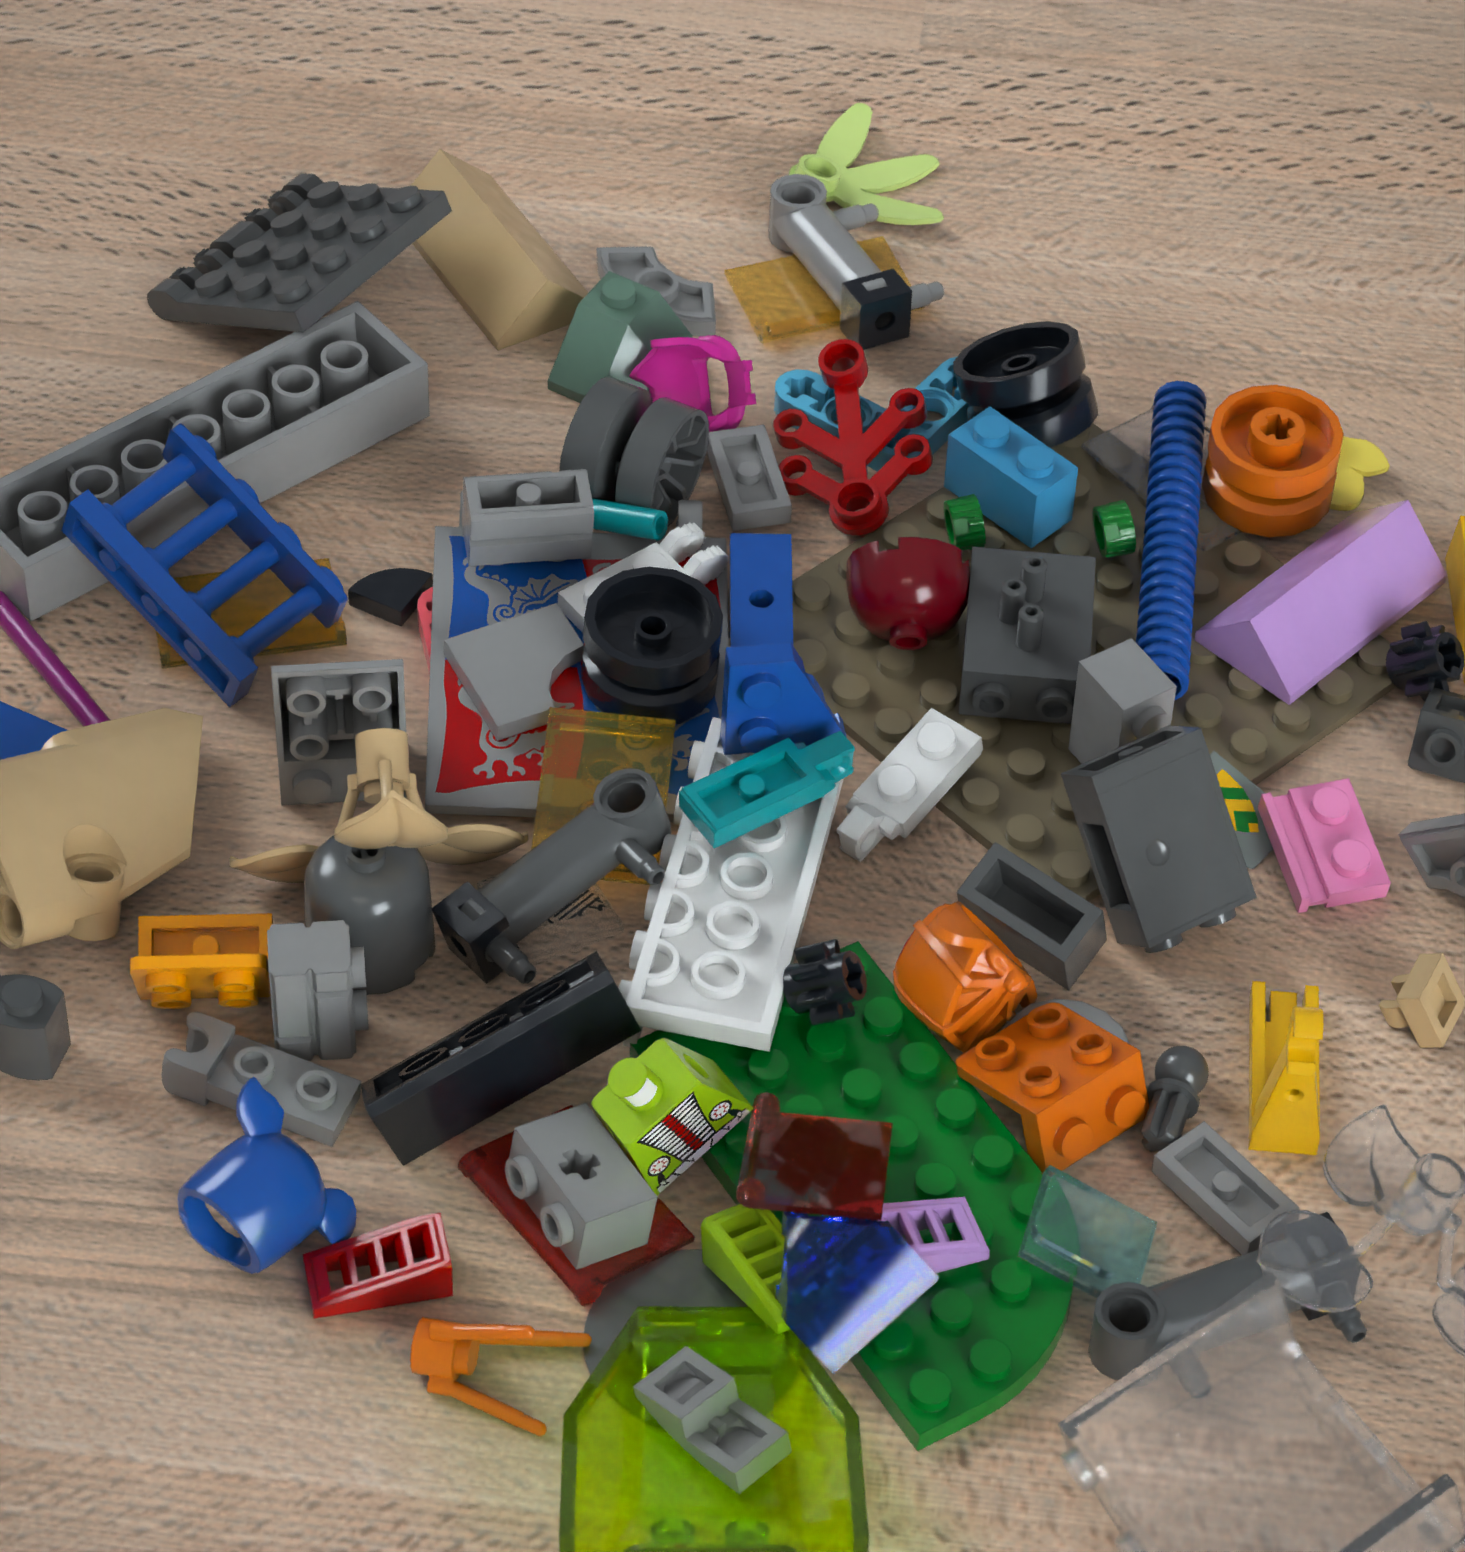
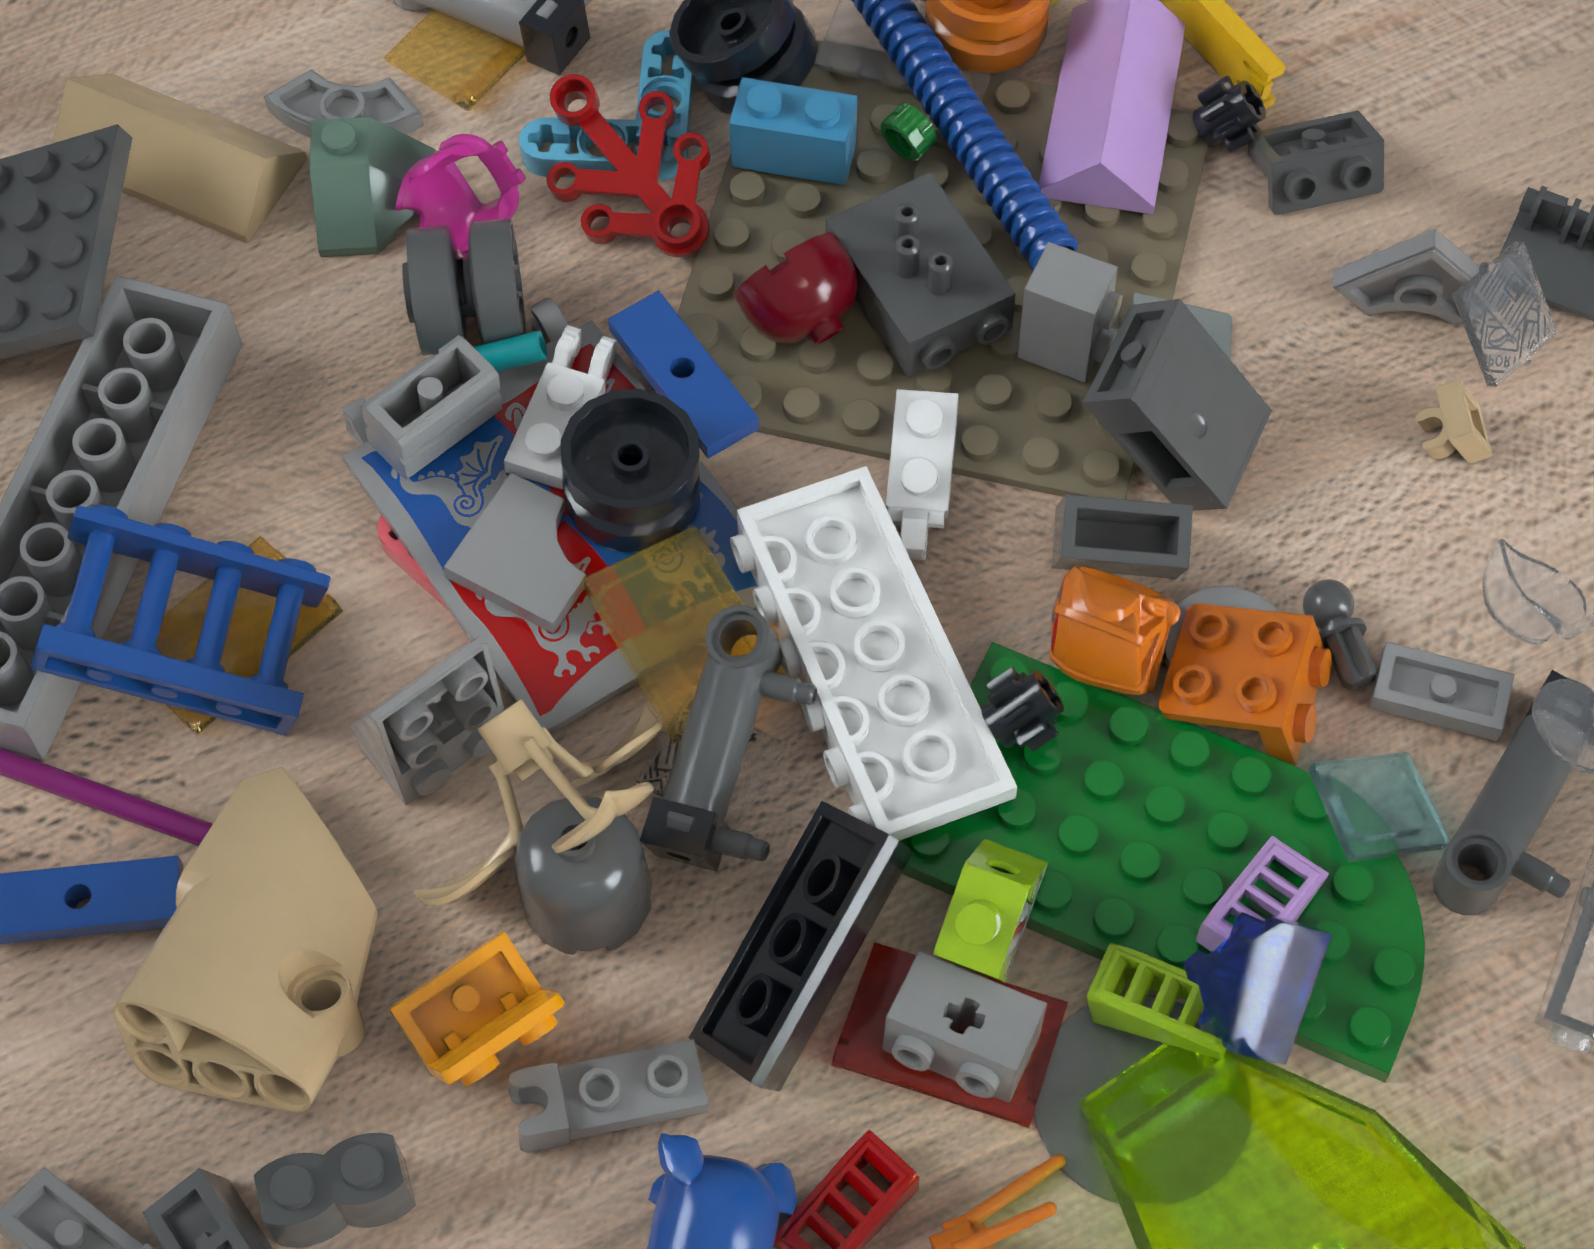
camera: 30 degrees left, 15 degrees up
light grey brick [267,920,369,1061] -> none
black tile [348,568,433,627] -> none
light grey slope [633,1346,792,1494] -> none
teal hinge [679,731,855,849] -> none
light grey plate [707,425,792,531] -> none
blue wing [720,642,847,755] -> none
clear red piece [736,1092,893,1221] -> none
green axle [943,494,986,551] -> none
yellow hinge [1249,981,1324,1155] -> none
bright pink plate [1258,778,1391,913] -> none

